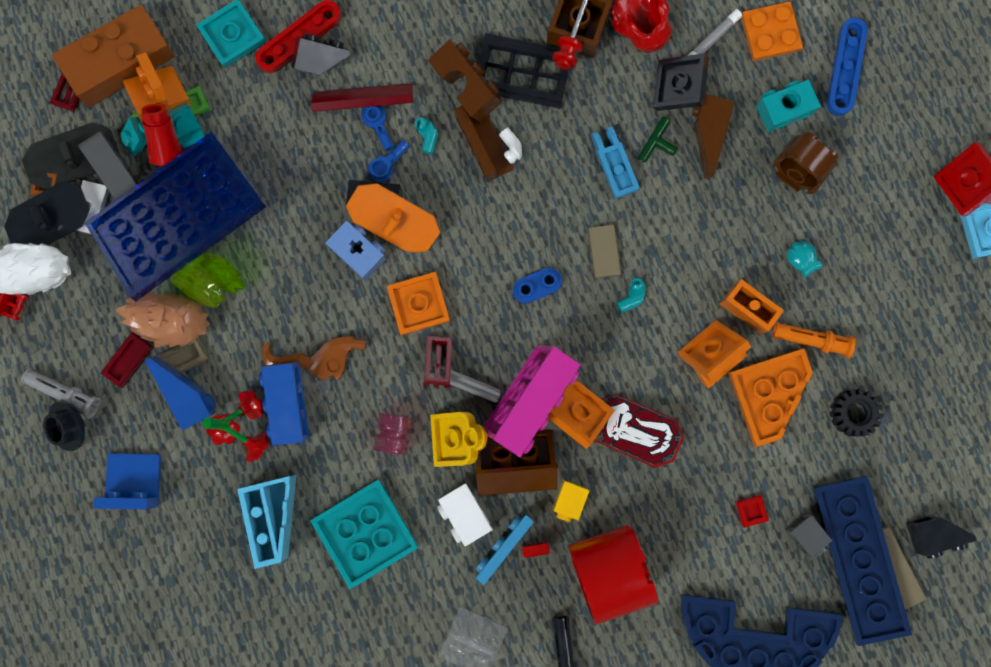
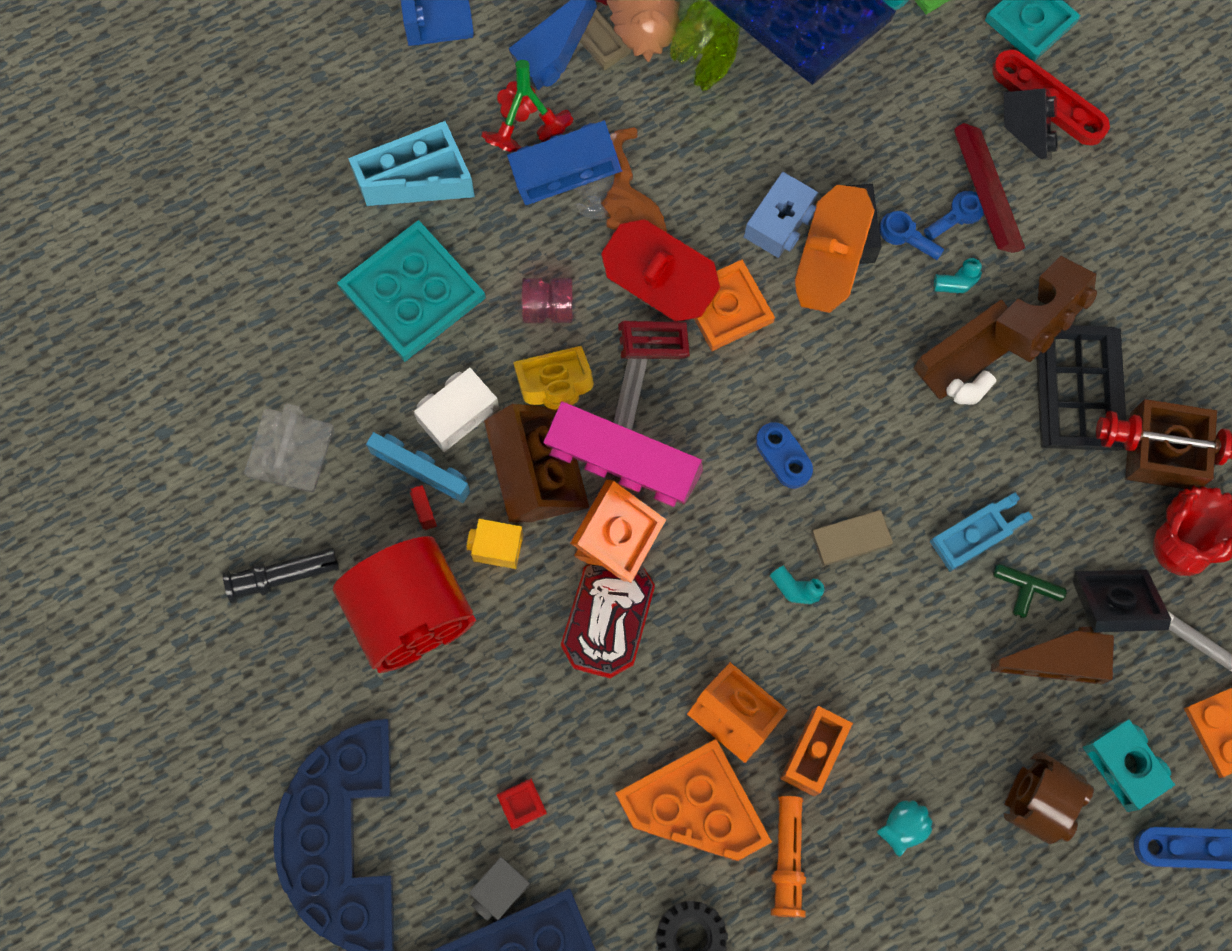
camera: 75 degrees right, 10 degrees down
none -> red shield [601,219,721,322]

